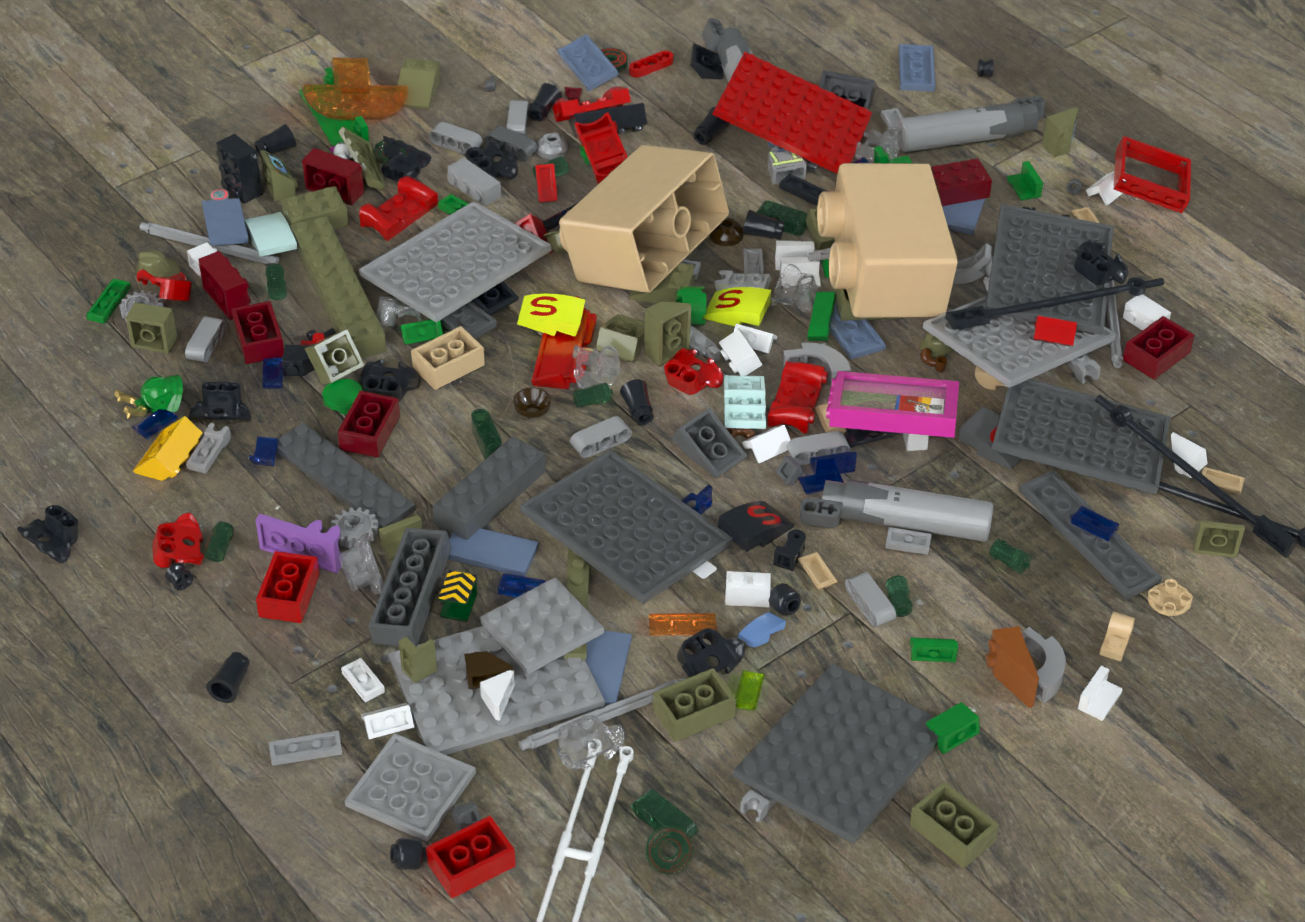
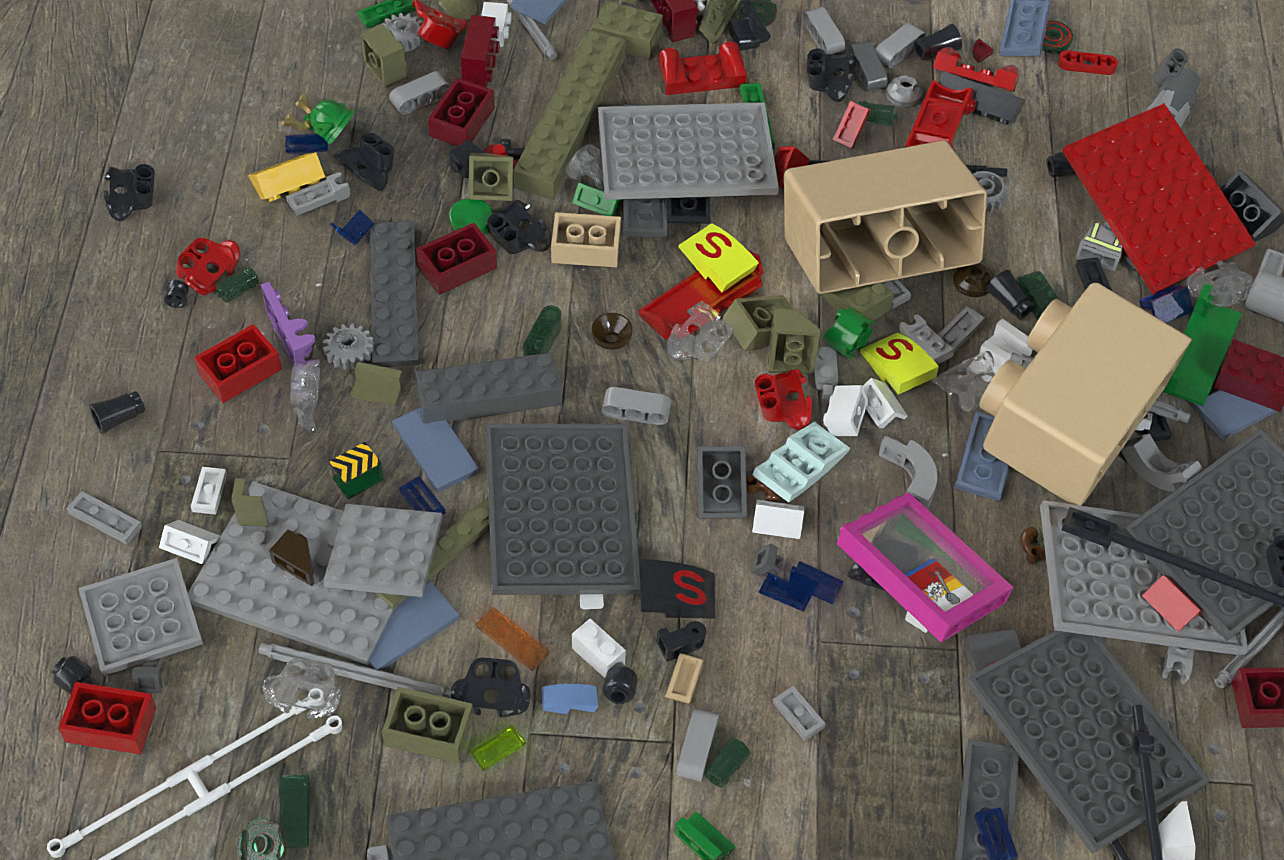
camera: 40 degrees right, 10 degrees up
light aqua slope [244,212,297,257] -> none
clear blue tile [262,358,283,389] -> none
clear green piece [265,263,287,300] -> none
dark grey brick [368,528,452,647] -> none
light grey brick [447,158,501,207] -> none
white slope [480,670,515,721] -> none
clear green piece [573,382,613,408] -> none
black plant [620,379,654,426] -> none
clear blue bracket [682,484,713,515] -> none
black slope [691,43,723,80] -> none
red piece [767,361,828,434] -> none
light grey beam [787,431,850,465] -> none
light grey piece [800,479,993,542] -> none
green tile [807,292,836,341] -> none
clear green piece [989,539,1031,574] -> none

